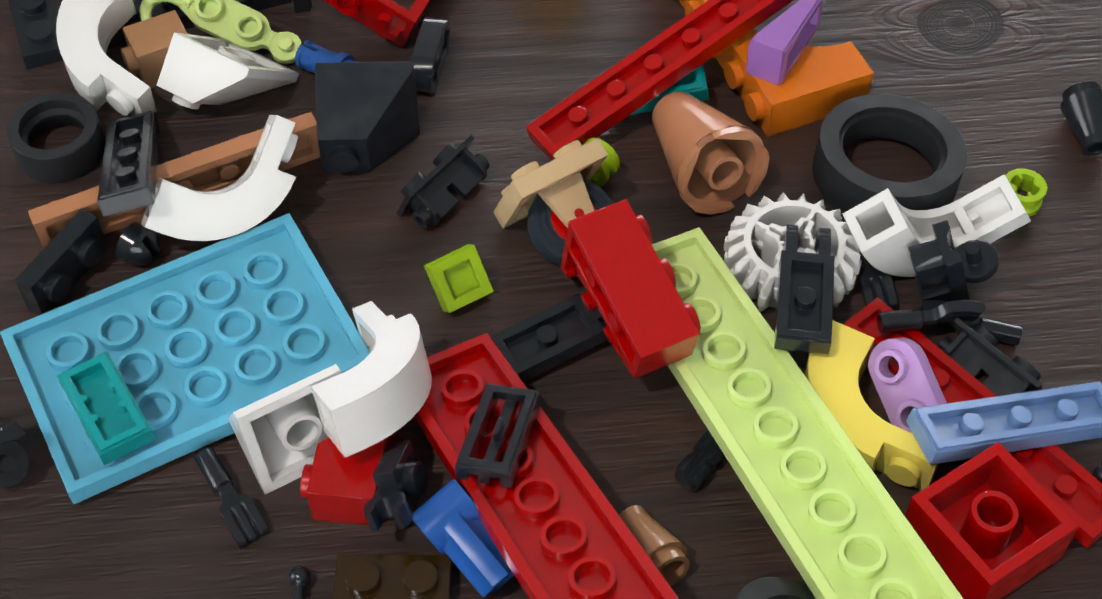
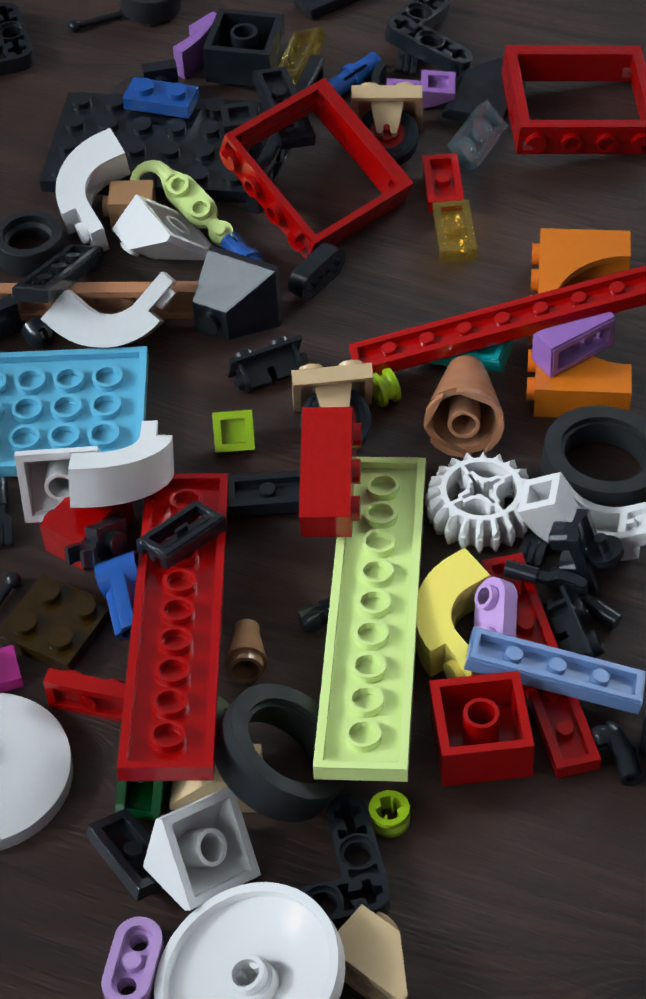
camera: 30 degrees right, 5 degrees down
black hinge [774,224,835,354] -> none

